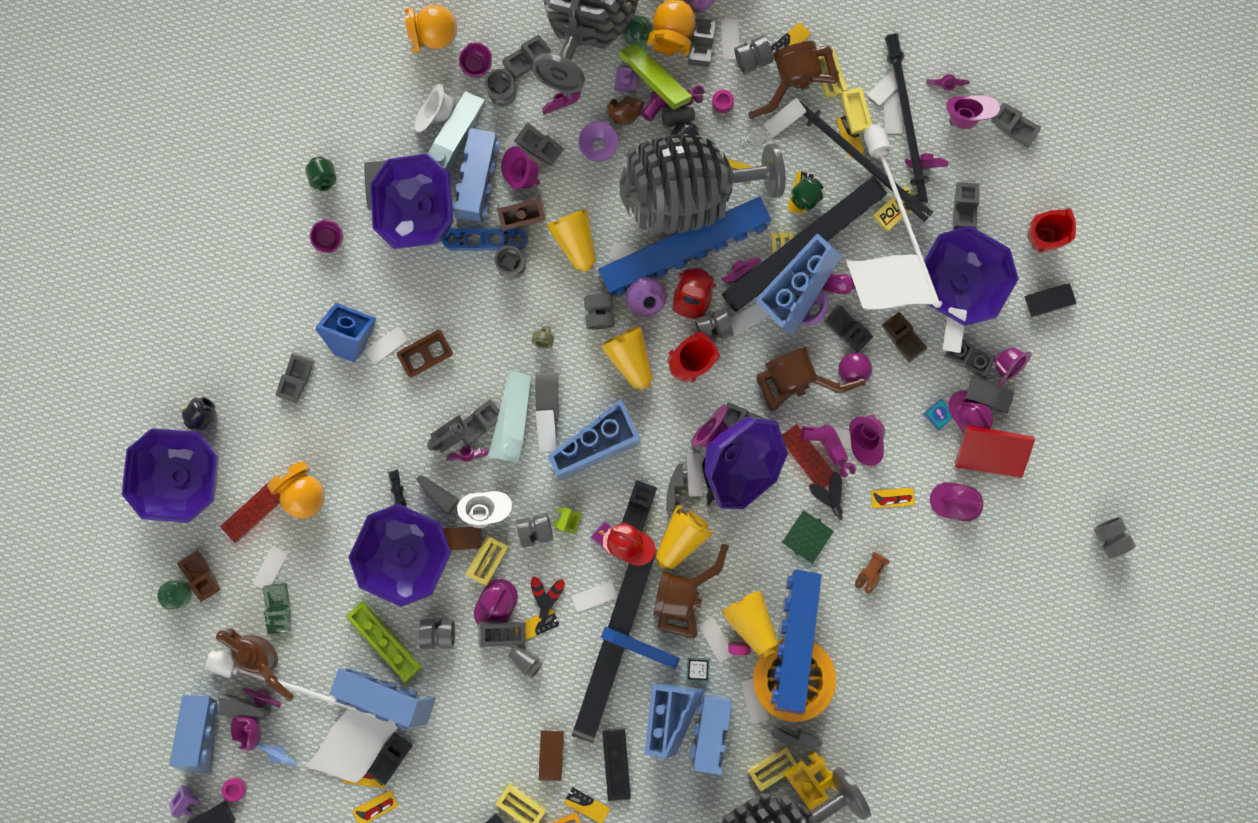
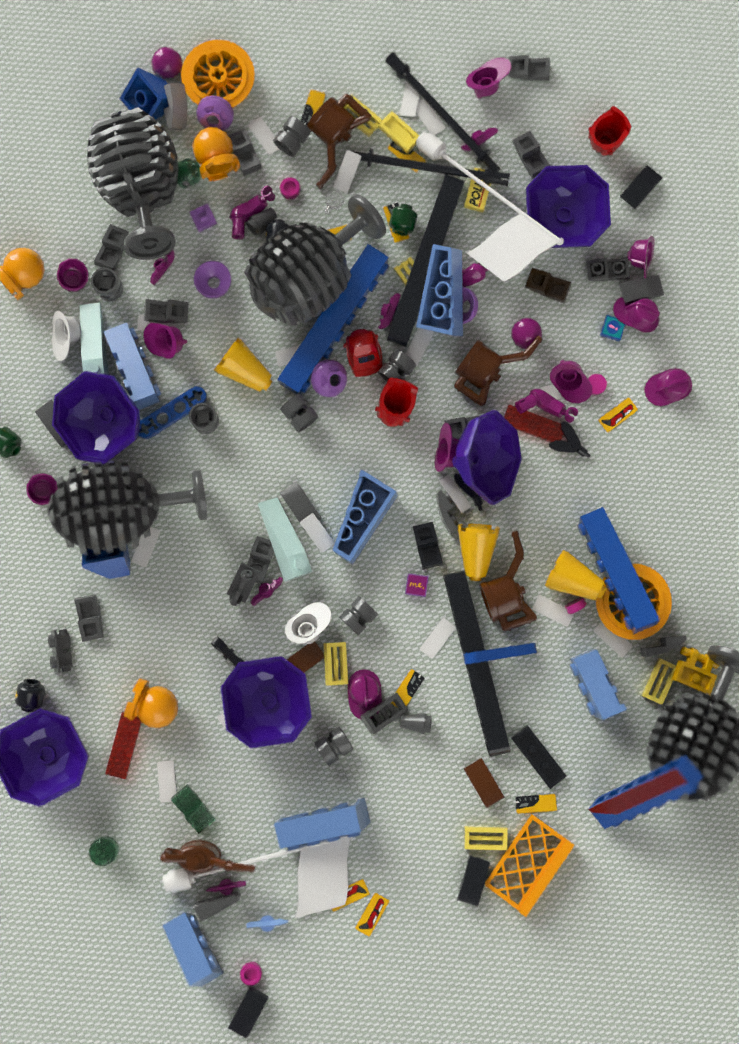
camera: 45 degrees left, 0 degrees up
medium lavender tile [169,785,199,818] -> none
reddish brown slope [177,550,221,602] -> none
magenta hair [231,716,262,751] -> none
lime tile [345,601,423,684] -> none
black slope [367,732,413,785] -> none
reddish brown piece [397,330,453,378] -> none
dark grey slope [416,475,459,515] -> none
reddish brown brick [497,194,547,231] -> none
olive tile [531,326,554,349] -> none
piece [531,576,565,625] -> none
lime tile [553,507,583,535] -> none
yellow cone [601,326,653,391] -> none
red piece [603,523,656,566] -> none
reddish brown hair [606,96,644,125] -> none
lime tile [619,43,692,110] -> none
medium blue wedge [644,683,705,759] -> none
tile [686,657,710,682] -> none
clear green piece [781,510,834,564] -> none
black slope [823,305,874,352] -> none
dark orange piece [855,552,890,594] -> none
magenta piece [926,74,970,90] -> none
white sticker [943,308,967,353] -> none
red tile [955,425,1035,478] -> none
none -> dark grey plant [48,460,207,555]
none -> dark grey hinge [48,629,73,673]
none -> dark pink tile [588,374,607,395]

